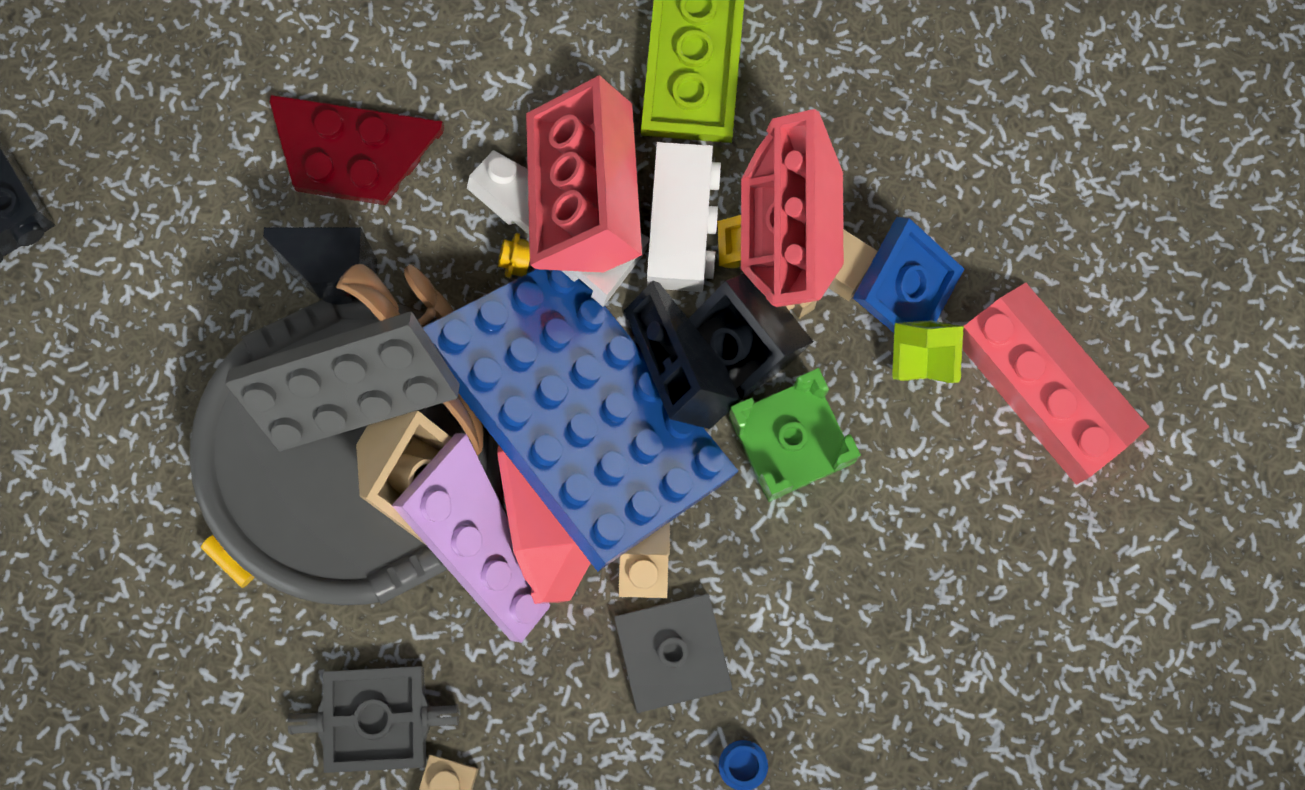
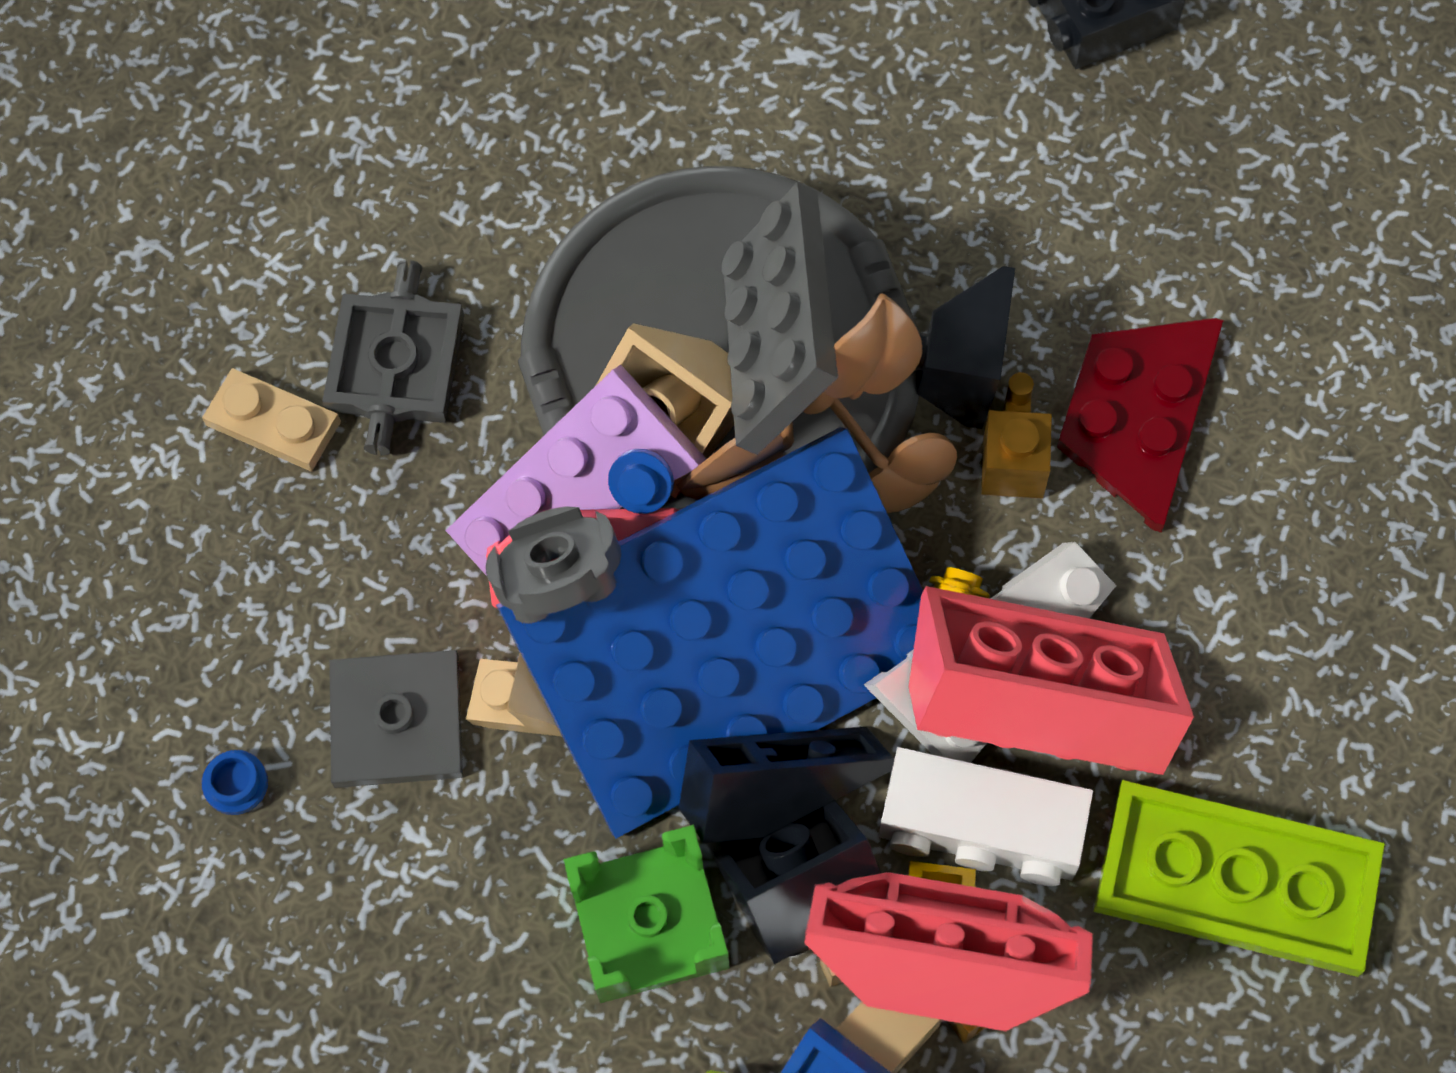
camera: 100 degrees right, 10 degrees down
none -> dark grey plate [486,506,621,624]
none -> blue plate [608,449,674,514]
none -> pearl gold brick [981,372,1052,498]

